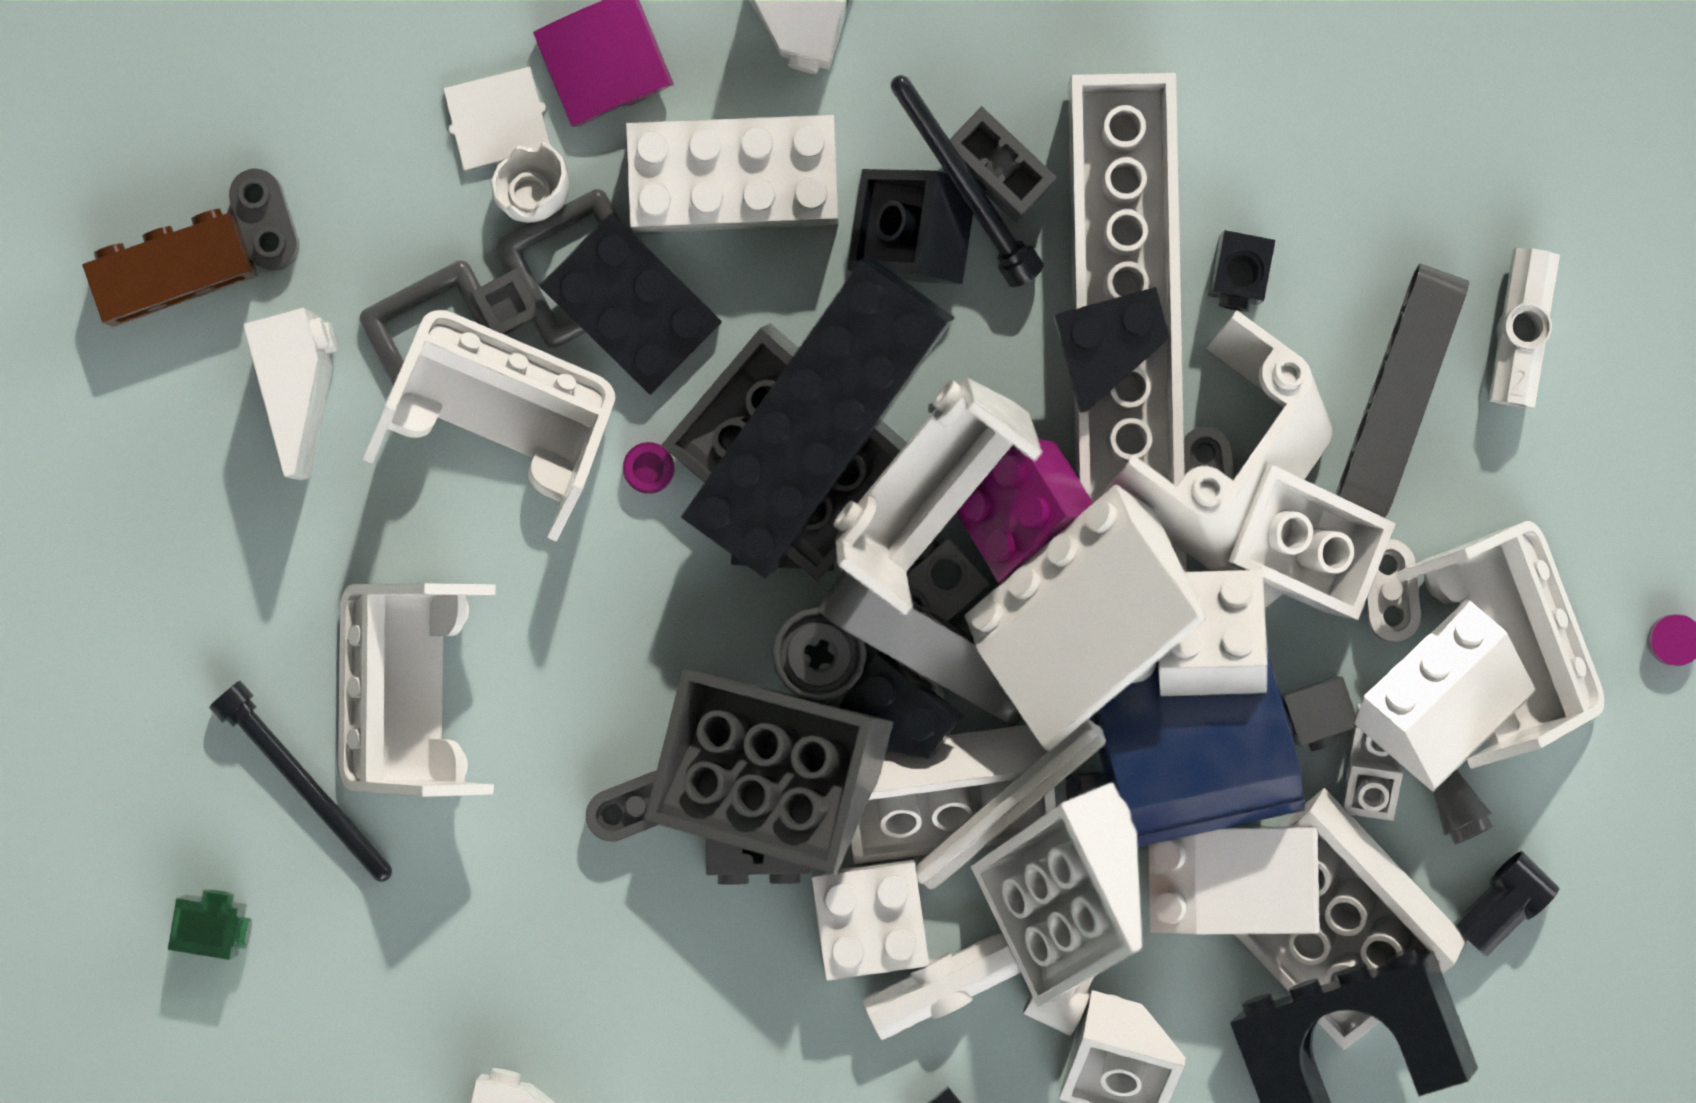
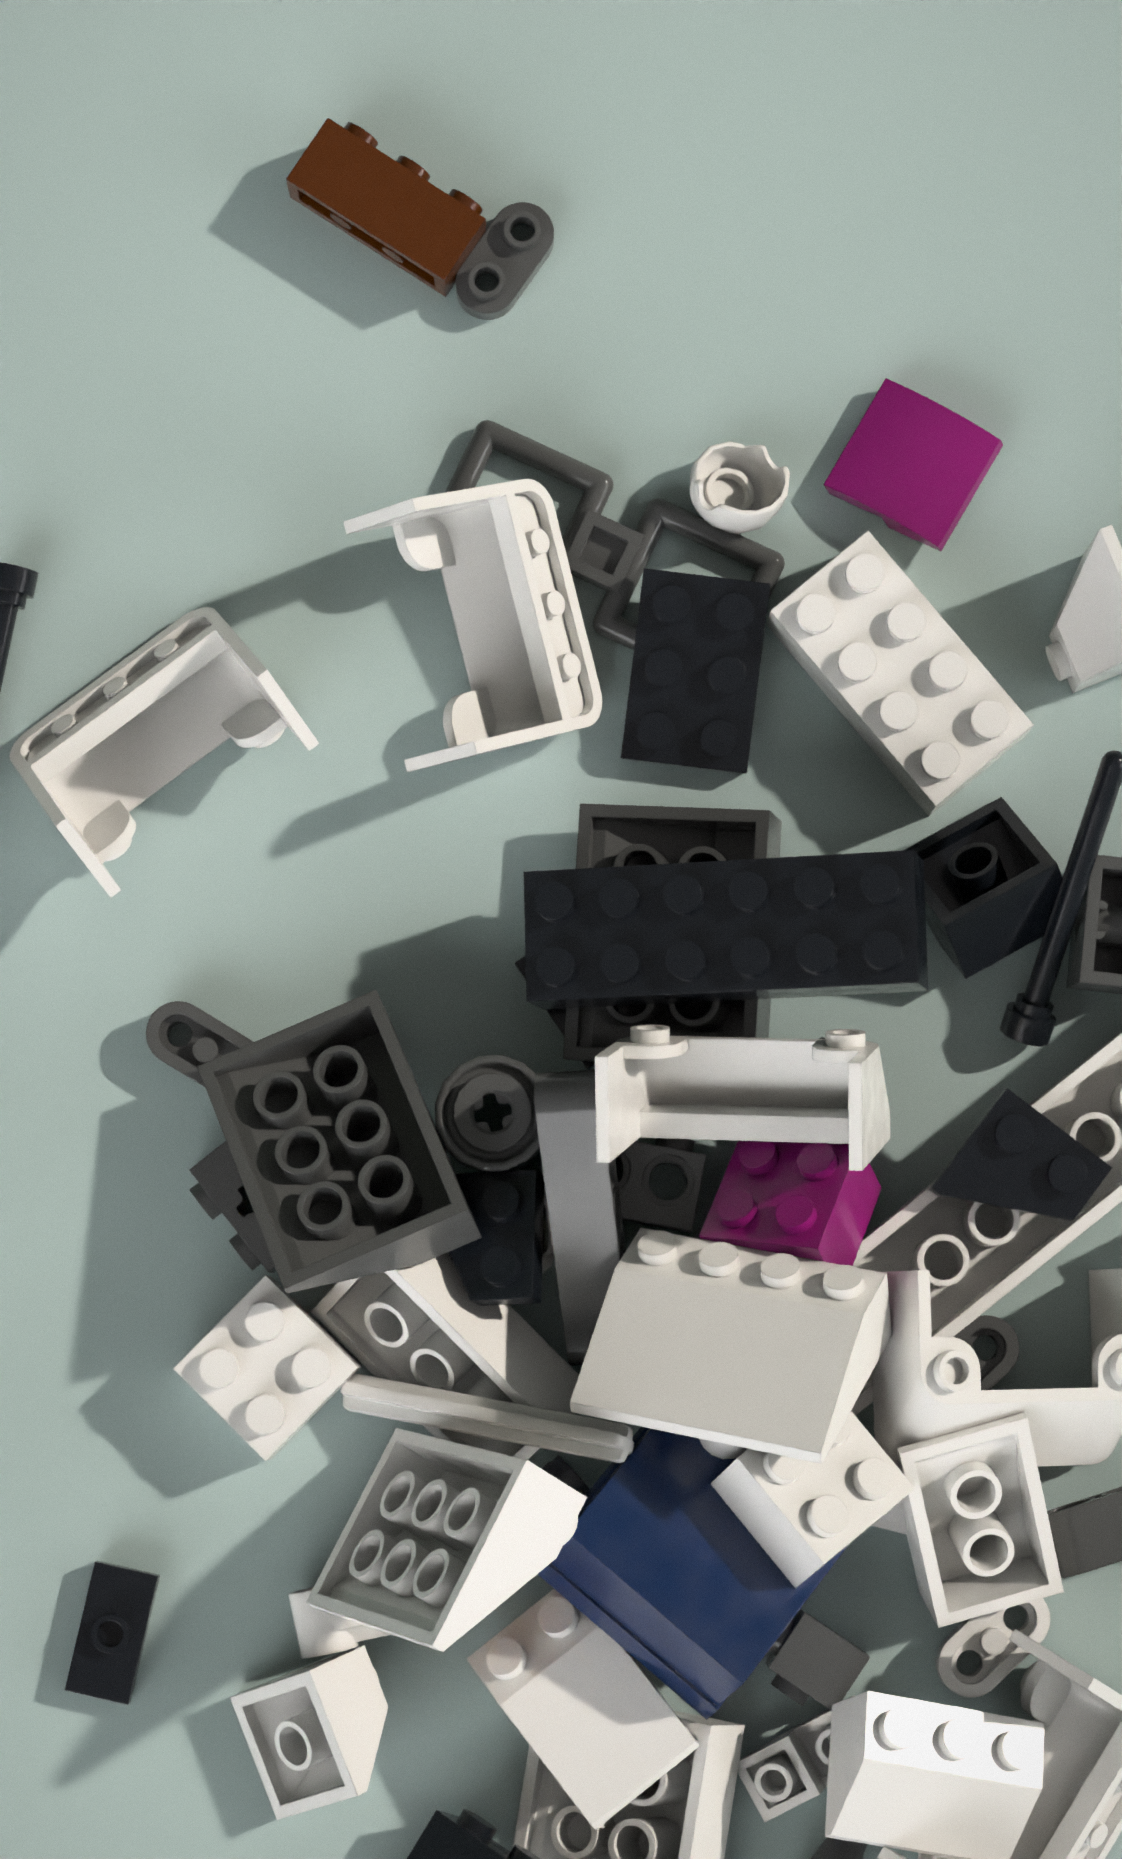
camera: 50 degrees right, 5 degrees down
white slope [243,308,337,481] -> none
white piece [443,67,551,171] -> none
magenta tile [623,442,675,494] -> none
white piece [862,931,1021,1040] -> none

